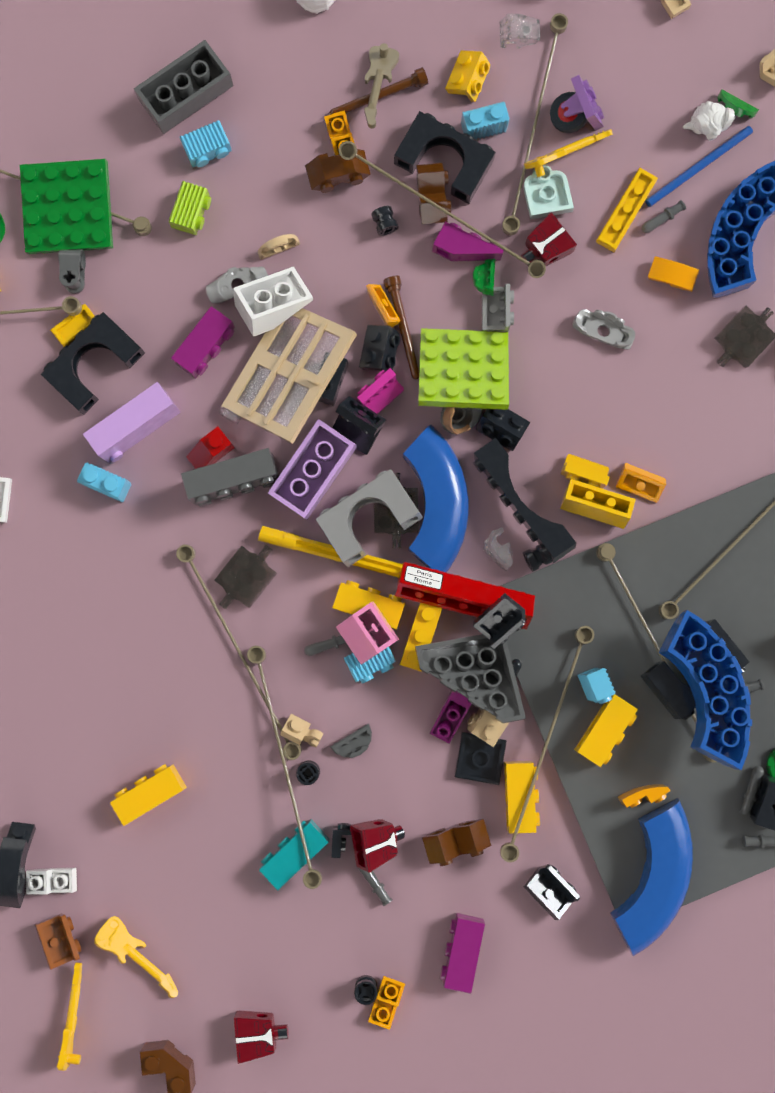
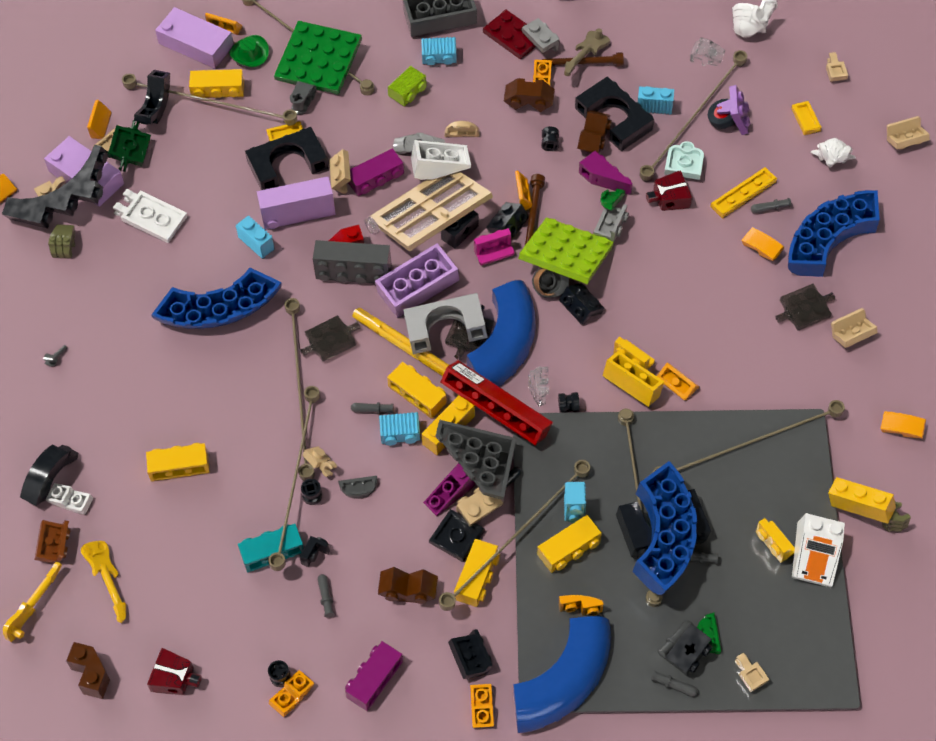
camera: 25 degrees right, 25 degrees down
black bracket [332,396,386,455] -> none
bright pink slope [336,601,399,665] -> none
dark tan piece [339,141,546,278] -> none
dark red torso [350,819,405,873] -> none
yellow bracket [445,50,490,102] -> none
black arch [473,438,577,563] -> none
black bracket [473,593,525,649] -> none
yellow piece [524,129,613,177] -> none
light grey piece [572,309,636,350] -> none
blue piece [645,126,753,207] -> none
green tile [718,89,759,119] -> none
none -> blue brick [151,268,282,329]
none -> tan bracket [329,149,351,194]
none -> light orange slope [470,684,494,728]
none -> dark red plate [483,9,536,59]
none -> light grey bracket [522,18,560,53]
none -> yellow tile [791,101,822,135]

